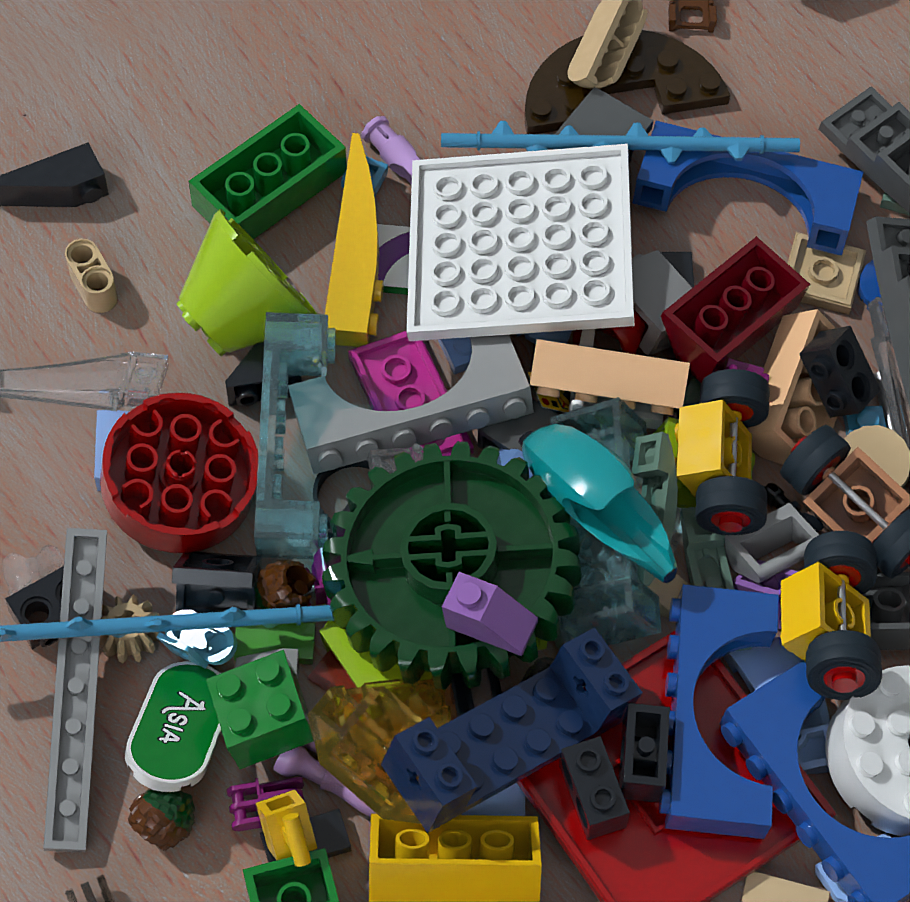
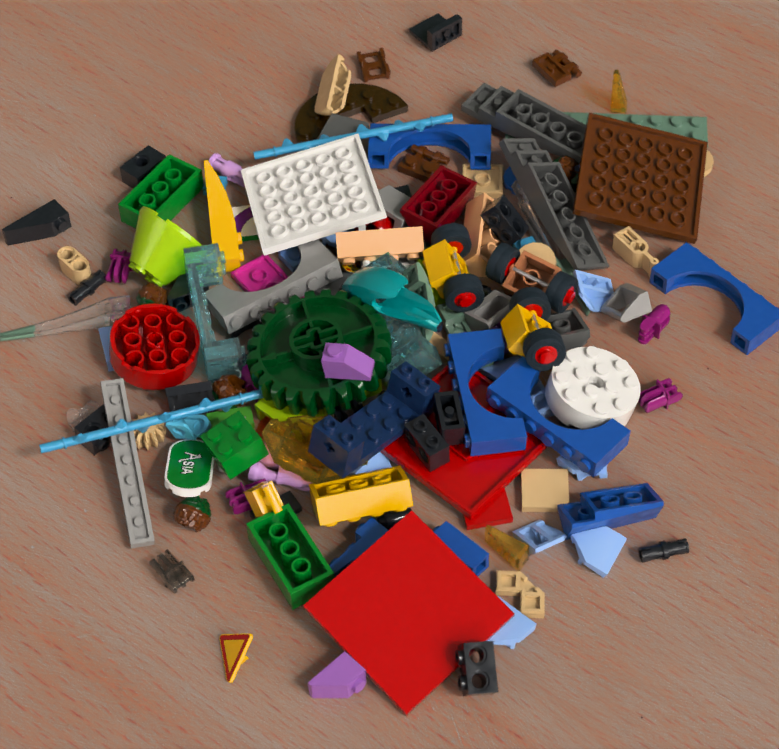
camera: 10 degrees left, 10 degrees down
none -> black pin [67,270,106,306]
none -> magenta arm [105,249,133,284]
none -> black brick [120,145,166,189]
none -> reddish brown piece [136,282,169,305]
none -> reddish brown plate [398,144,450,182]

